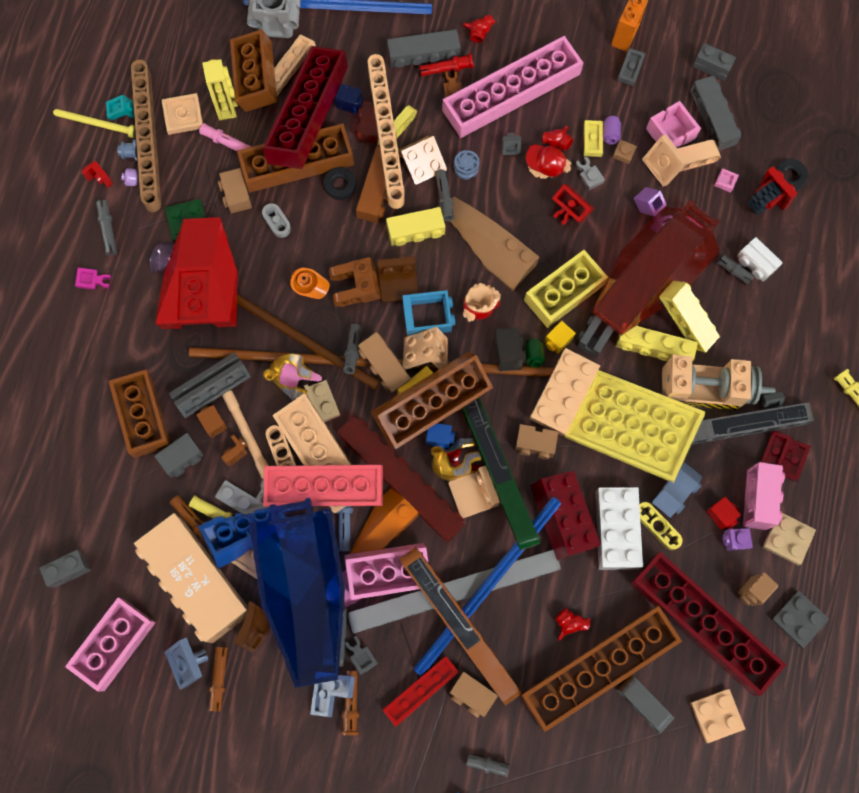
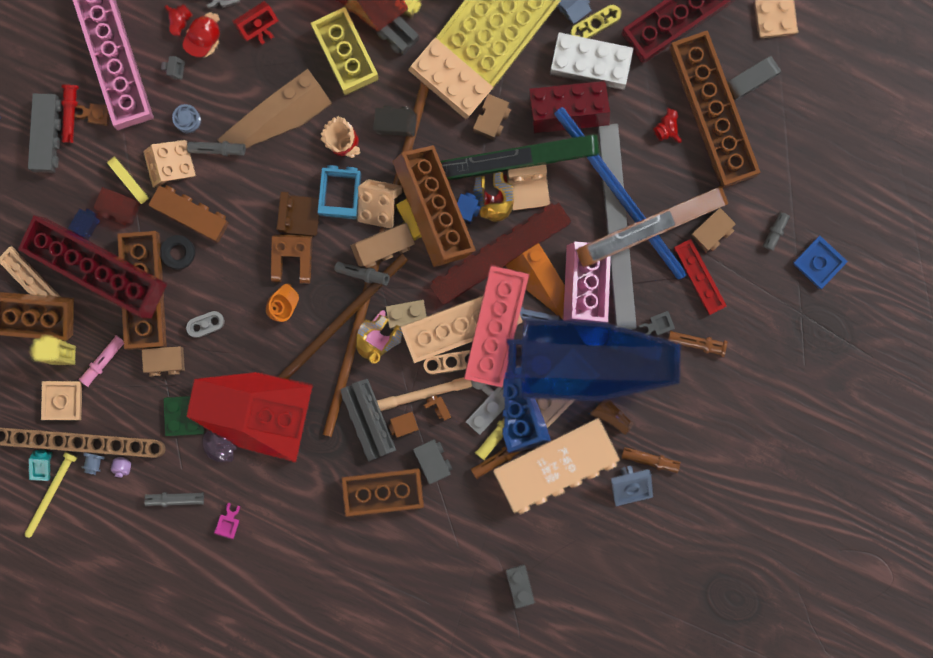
camera: 75 degrees left, 10 degrees up
bright pink brick [65,597,156,691] -> none
red bracket [81,161,113,188] -> none
sand blue plate [310,672,355,717] -> none
light nougat beam [368,54,404,209] -> none
light yellow brick [386,207,445,246] -> none
red animal [463,15,496,43] -> none
dark green brick [524,338,545,368] -> none
yellow brick [544,321,576,354] -> none

